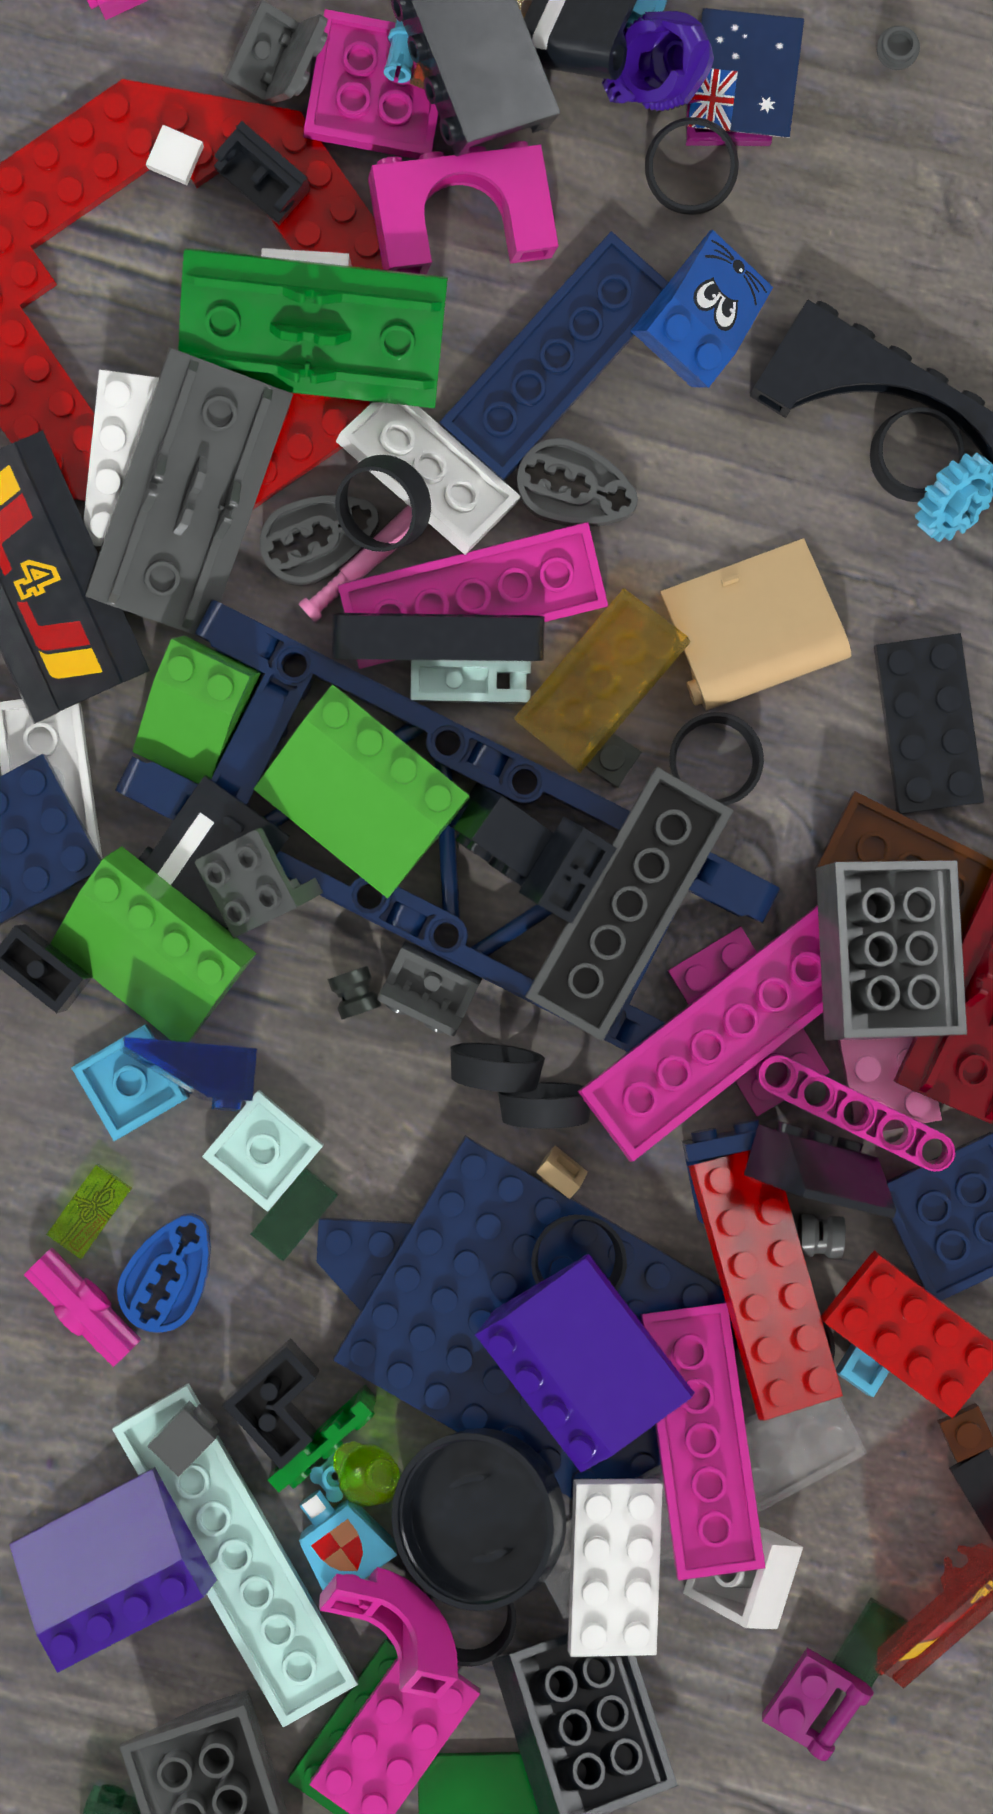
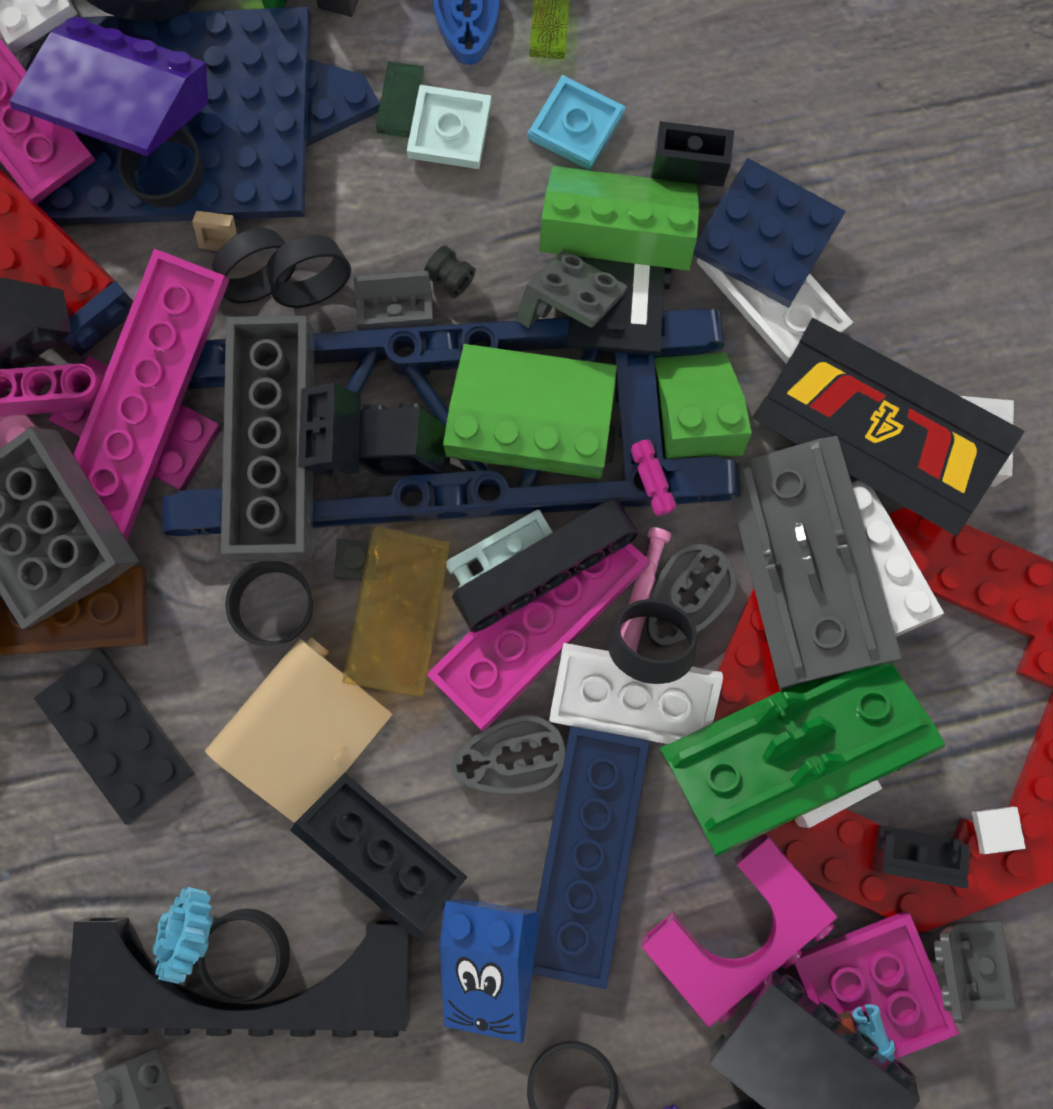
camera: 150 degrees right, 10 degrees down
clear blue slope [120,1037,257,1112] -> none
none -> black plate [290,773,467,940]
none -> dark pink axle [631,439,676,516]

